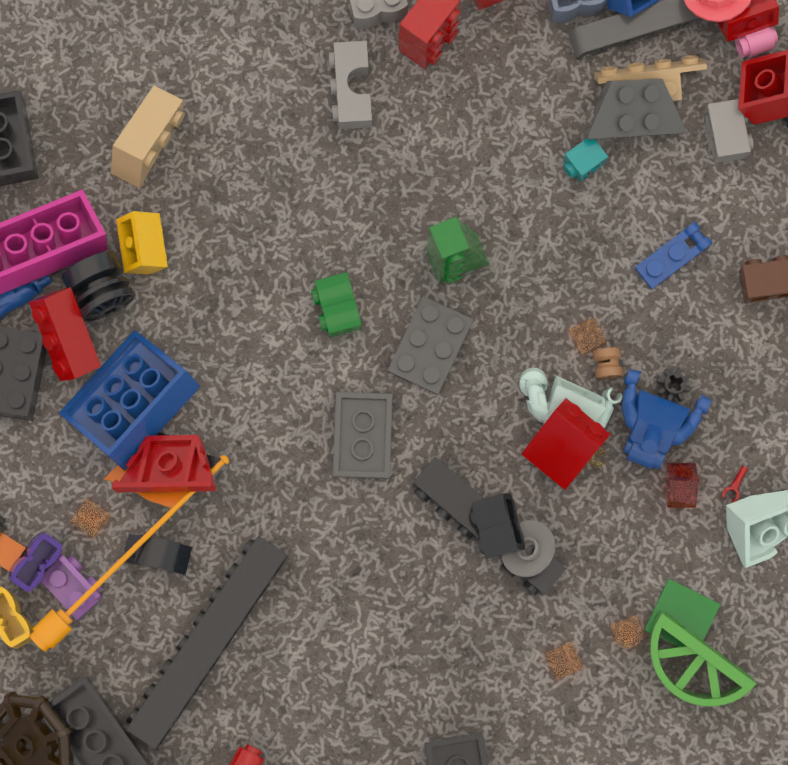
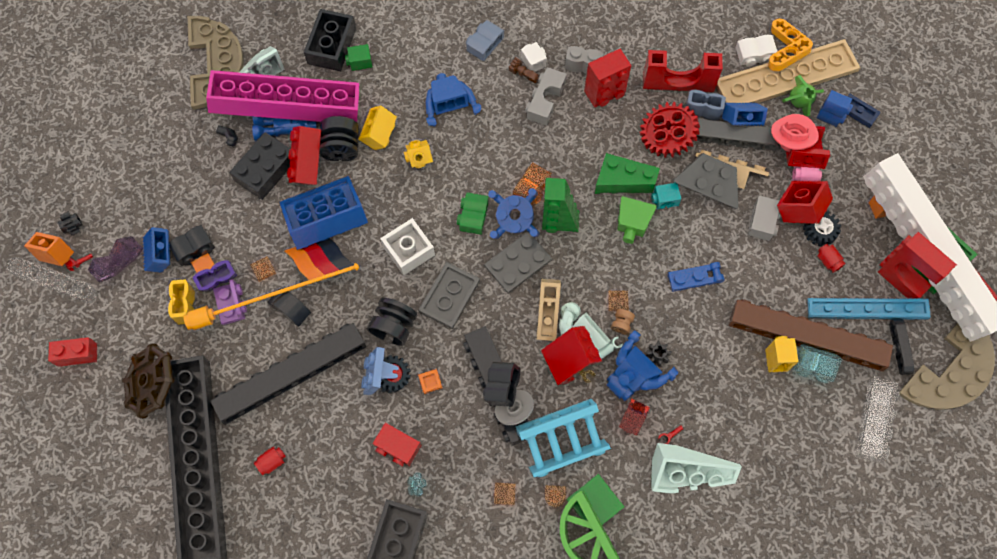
camera: 30 degrees right, 10 degrees down
tan wedge [111,86,184,188] -> none
red wing [111,435,216,493] -> none
none -> green brick [345,44,373,71]
none -> medium blue plate [361,347,411,395]
none -> black wheel [366,297,418,346]
none -> brick [372,422,422,467]
none -> white brick [380,218,435,276]
none -> yellow brick [404,140,433,168]
none -> clear light blue plant [407,472,426,496]
none -> orange tile [418,369,443,394]
none -> blue torso [425,73,481,126]
none -> sand blue brick [466,20,504,61]
none -> blue plate [488,188,540,239]
none -> reddish brown piece [509,57,539,84]
none -> clear orange brick [513,162,552,205]
none -> medium azure fence [516,399,611,477]
none -> white brick [521,42,547,72]
none -> tan slope [537,279,561,341]
none -> green wedge [594,153,660,194]
none -> bright green torso [617,196,657,244]
none -> red gear [640,102,700,158]

